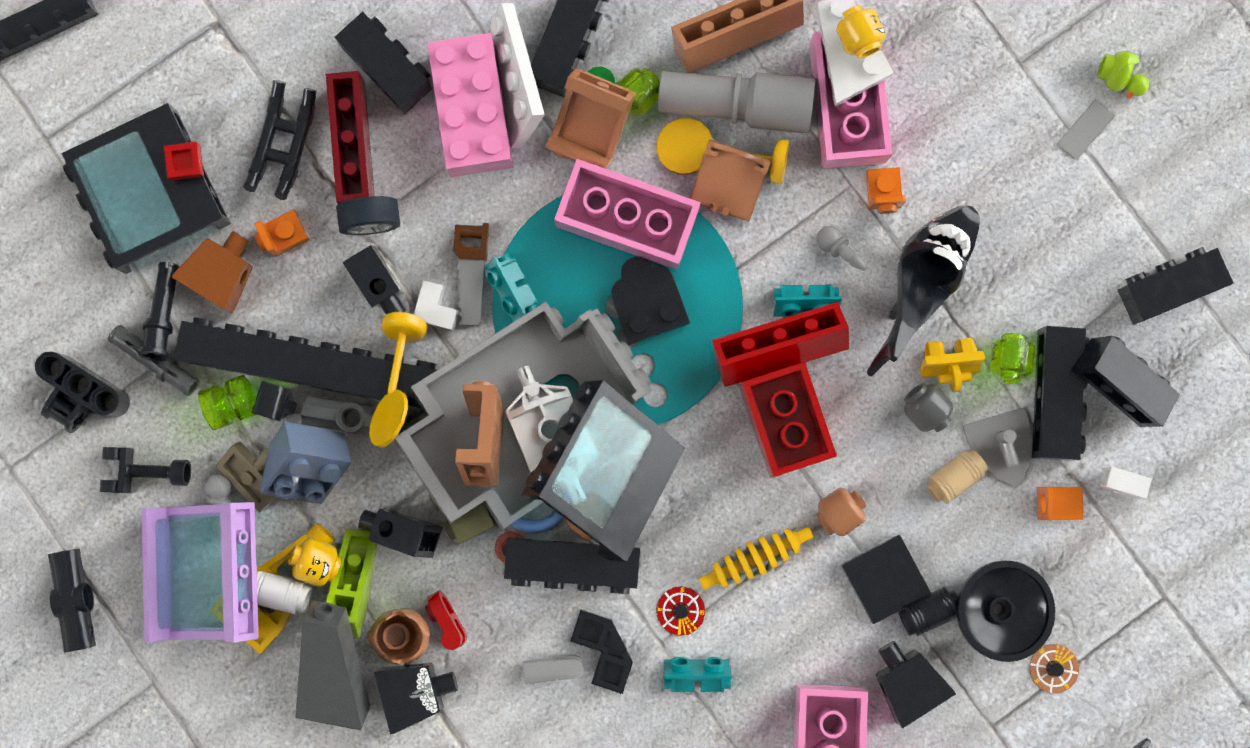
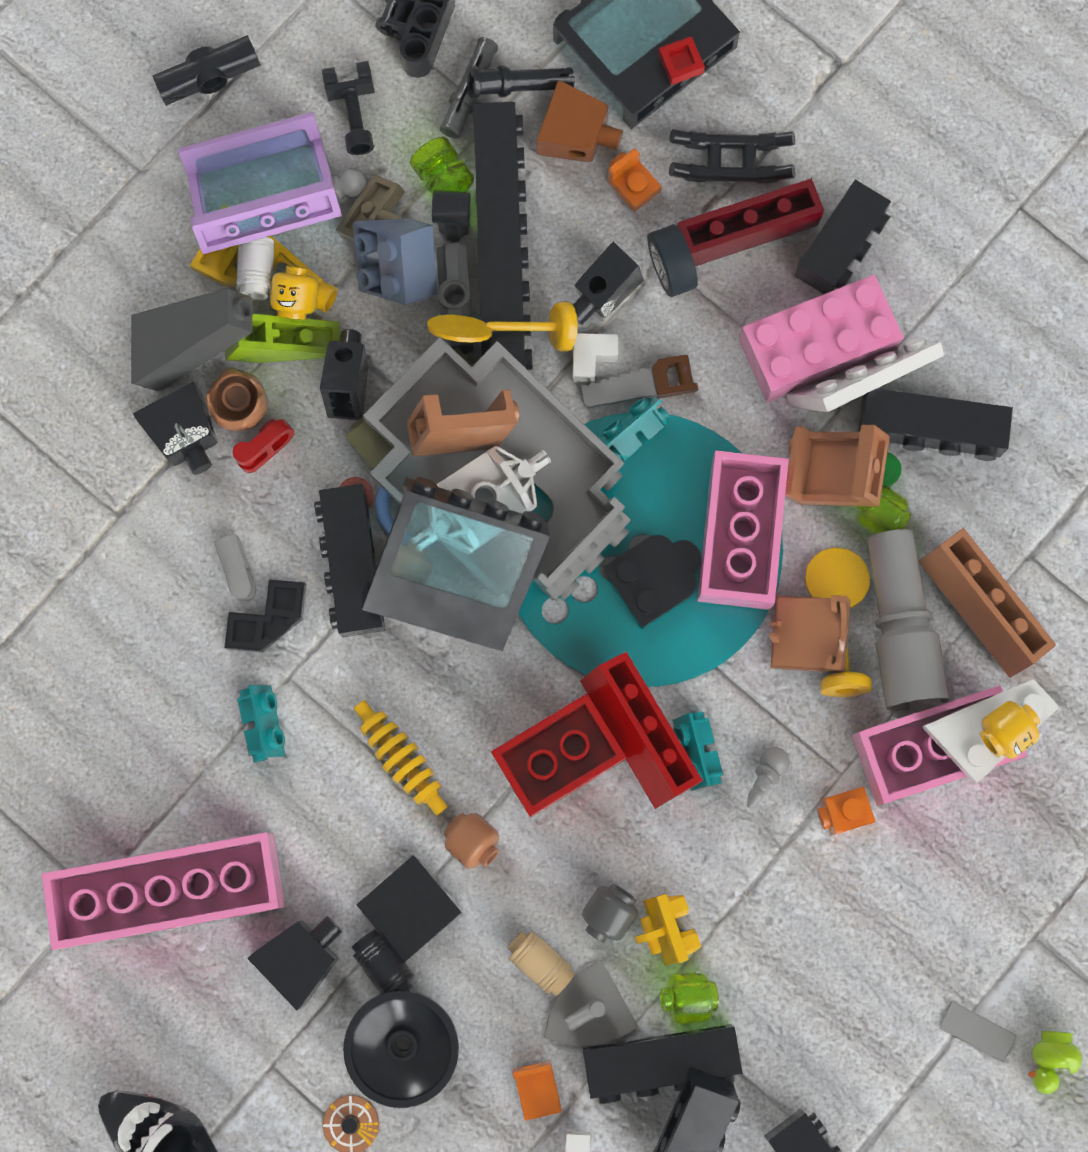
camera: 80 degrees right, 5 degrees down
red piece [656,586,705,636] -> none
black piece [867,205,980,377] -> none

